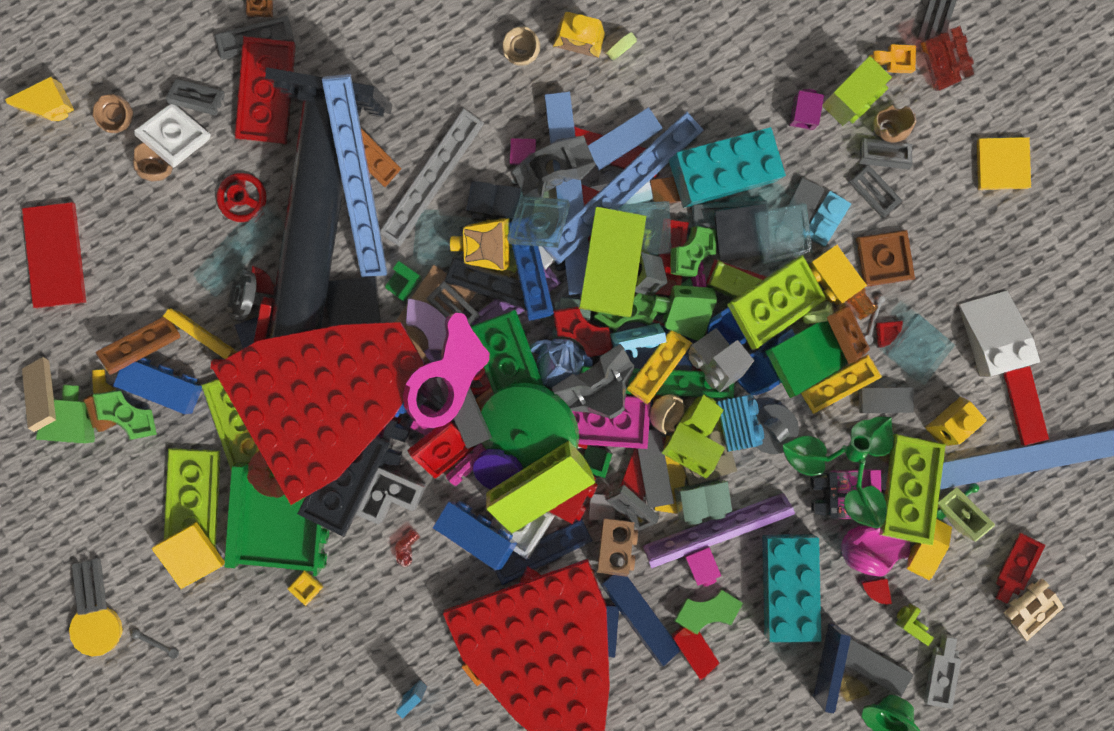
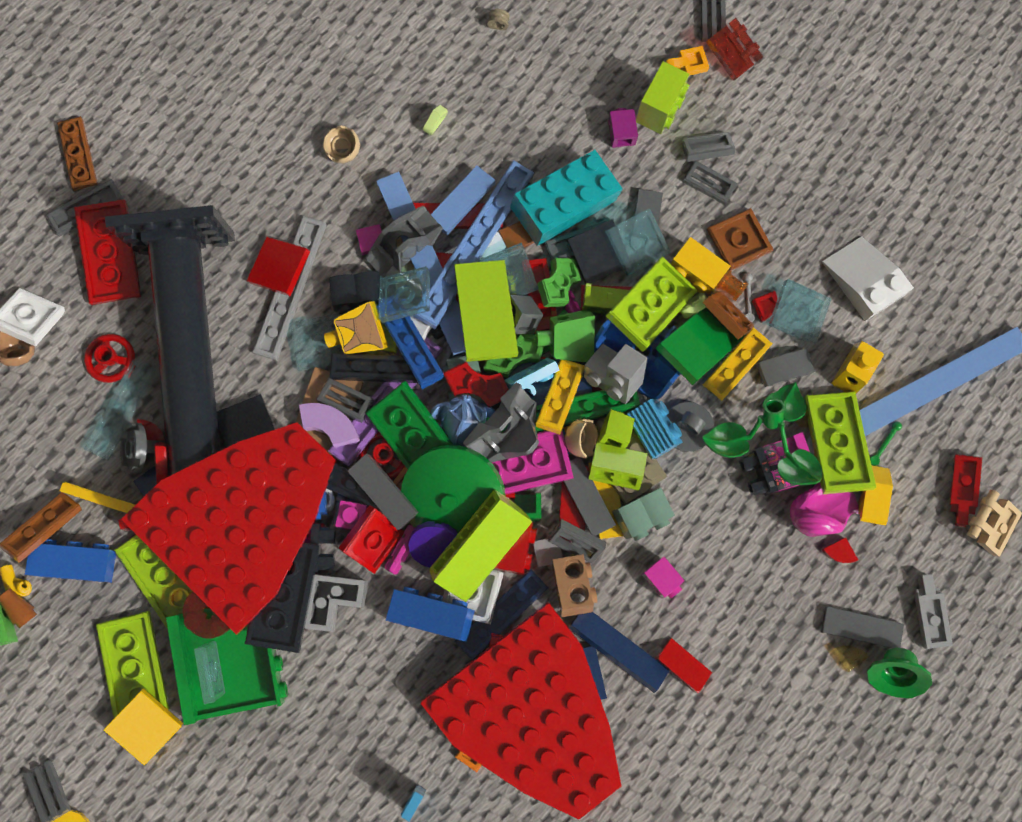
camera: 20 degrees left, 10 degrees down
bright green tile [92,390,157,440] -> none
dark grey tile [166,79,225,116] -> none
yellow tile [287,570,324,606] -> none
medium blue tile [322,74,387,277] -> none
dark orange tile [361,128,401,187] -> none
green panel [385,261,422,302] -> none
clear red arm [395,528,420,567] -> none
dark pink animal [403,313,489,428] -> none
yellow torso [553,12,605,58] -> none
medium lavender tile [643,493,795,568] -> none
bright green tile [674,590,743,634] -> none
teal brick [762,534,821,642] -> none
medium azure plate [803,191,851,247] -> none
dark blue tile [813,623,851,714] -> none
medium nougat hair [873,105,916,143] -> none
lime bracket [896,603,934,646] -> none
yellowish green slope [938,487,995,542] -> none
yellow tile [977,137,1031,190] -> none
red tile [1003,366,1049,445] -> none
none -> clear light blue tile [194,641,225,704]
none -> red tile [247,237,310,296]

